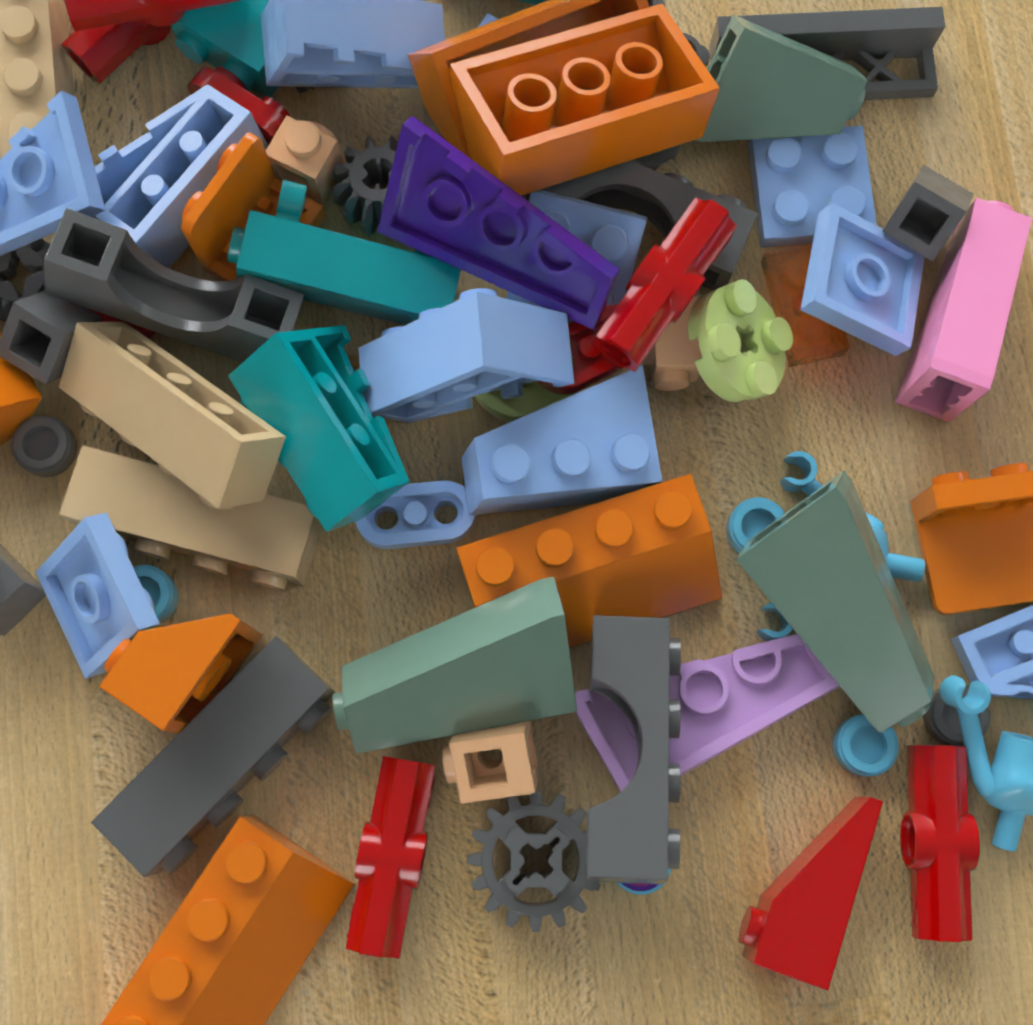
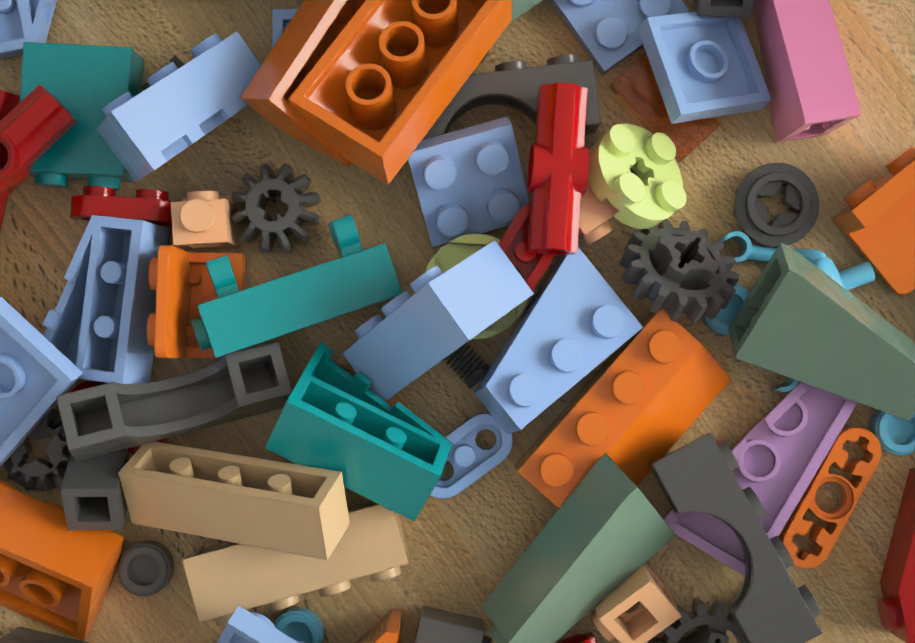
camera: 25 degrees left, 10 degrees up
dark purple wing [377,116,620,330] -> none
none -> dark grey piece [443,342,490,389]
none -> dark grey gear [620,219,739,324]
none -> dark grey gear [733,163,819,247]
none -> orange beam [778,426,882,569]

